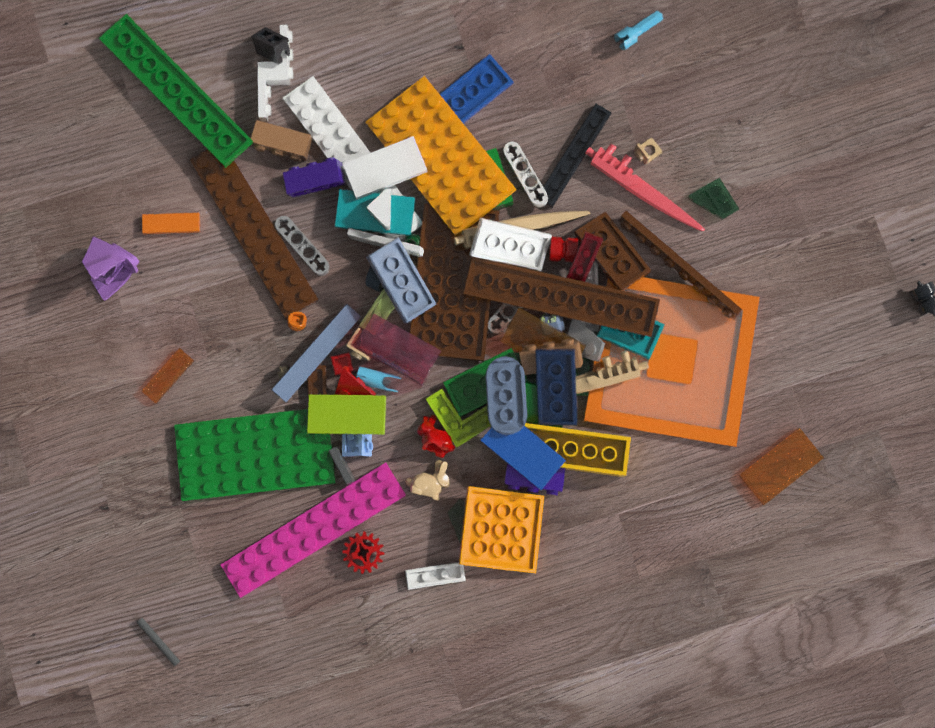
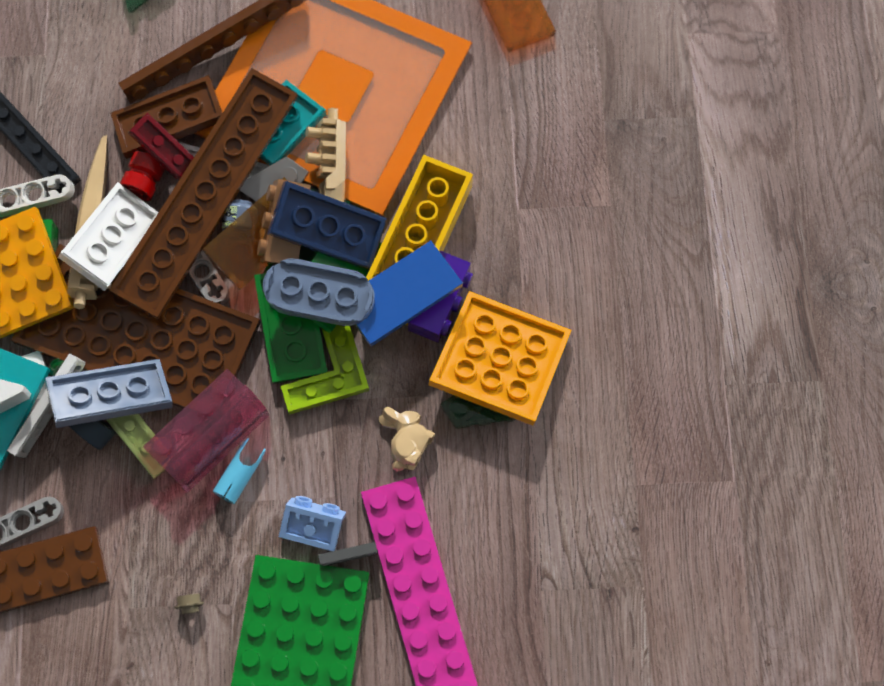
camera: 80 degrees left, 10 degrees down
sand blue tile [271,304,361,402] -> none
orange tile [287,311,307,331] -> none
reddish brown tile [307,365,327,405] -> none
lime tile [307,395,386,435] -> none
red tile [331,352,354,376] -> none
red wing [335,365,376,395] -> none
red gear [342,531,385,574] -> none
tan bracket [346,328,371,362] -> none
white tile [405,562,466,590] -> none
red animal [417,415,455,458] -> none
coral piece [585,144,705,231] -> none
tan bracket [634,138,662,165] -> none

